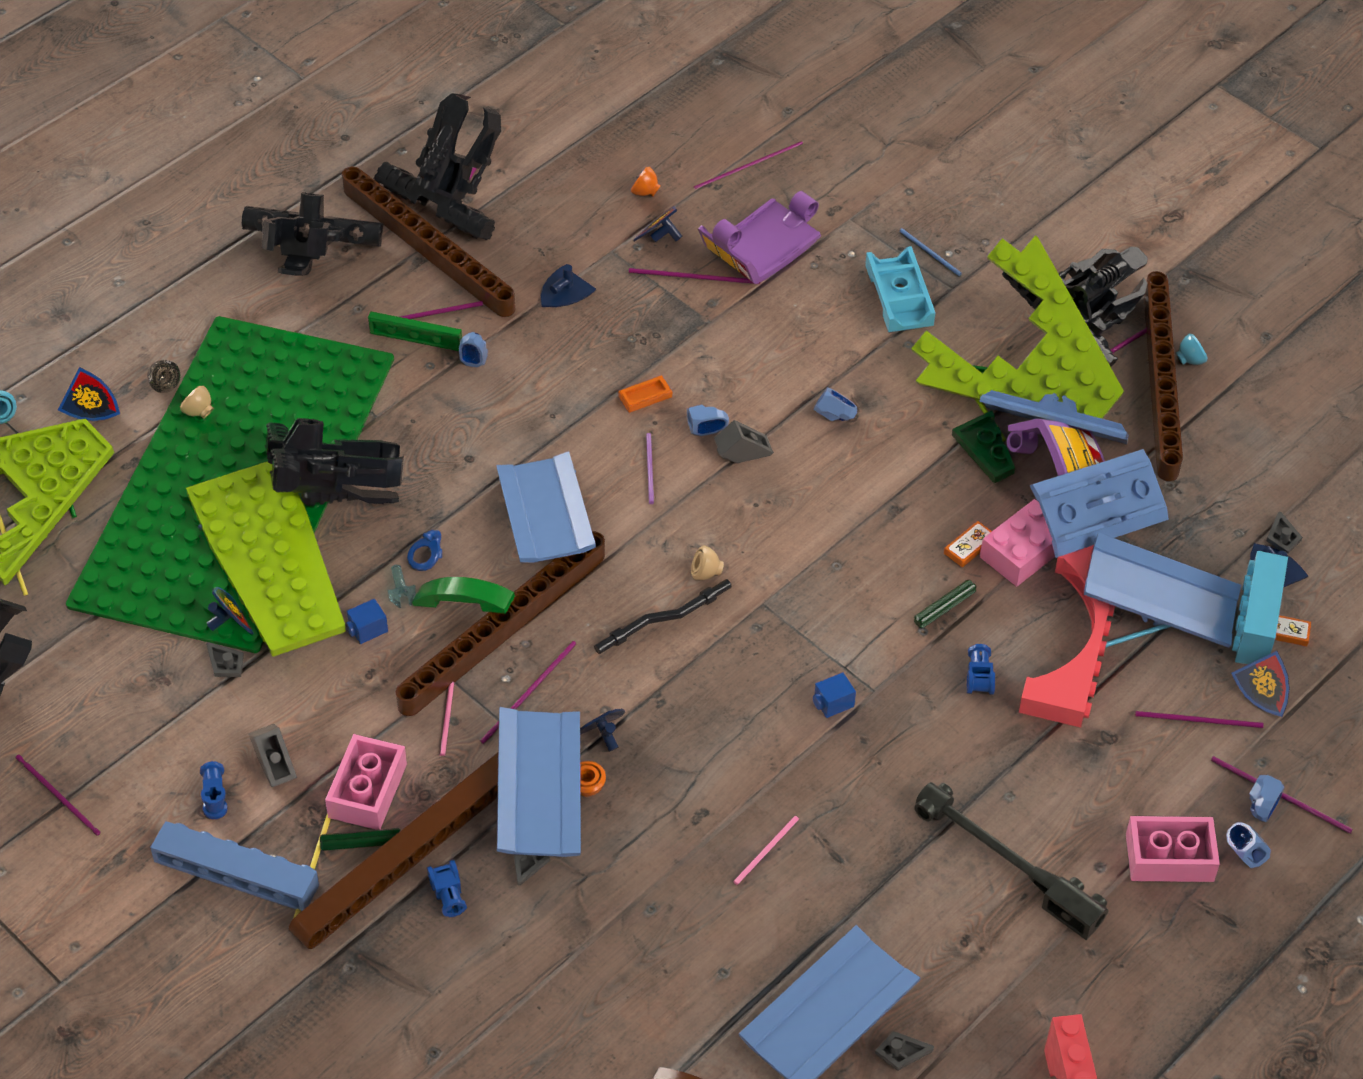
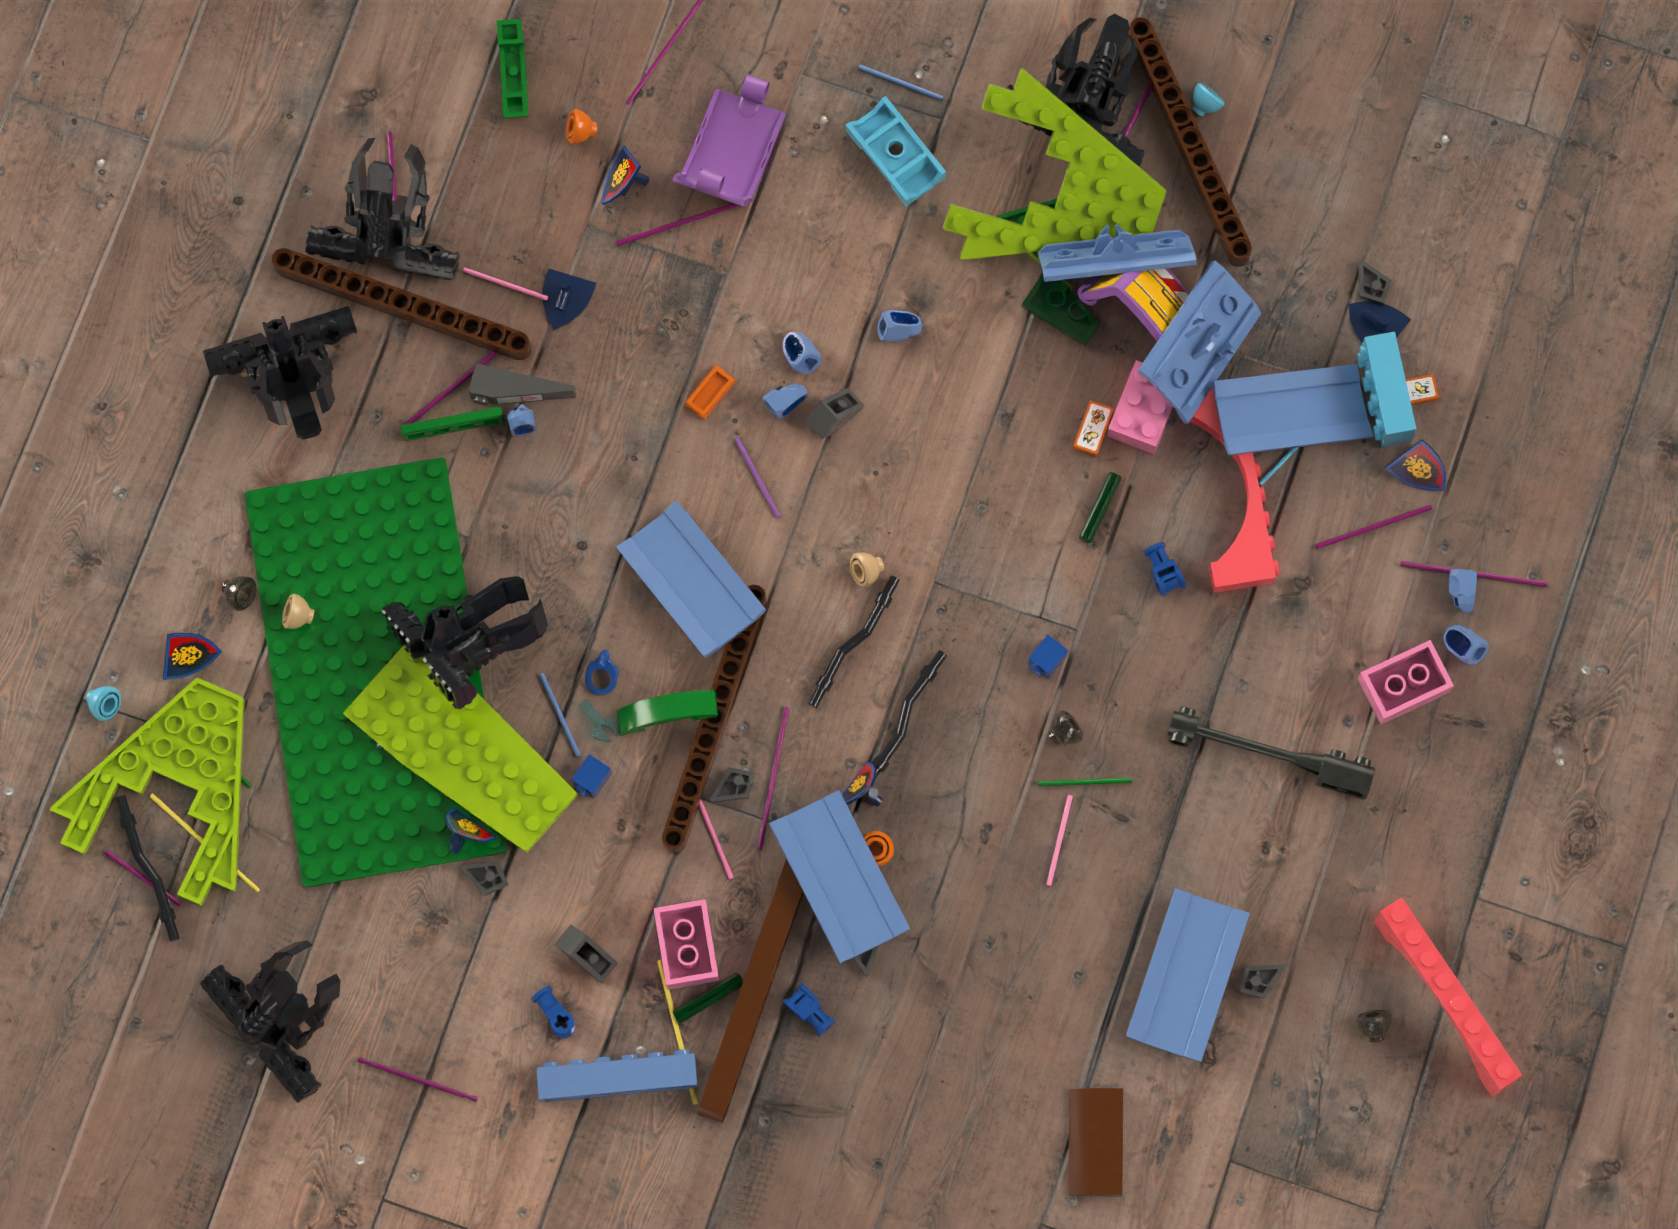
camera: 20 degrees left, 25 degrees up
none -> bright pink axle [463,267,549,301]
none -> dark grey slope [468,363,576,406]
none -> green slope [497,19,529,119]
none -> medium blue axle [539,673,581,757]
none -> dark grey piece [710,767,755,803]
none -> medium blue rock [783,332,822,374]
none -> black bar [871,650,947,779]
none -> green axle [1038,778,1132,786]
none -> clear smoke brick [1048,710,1083,745]

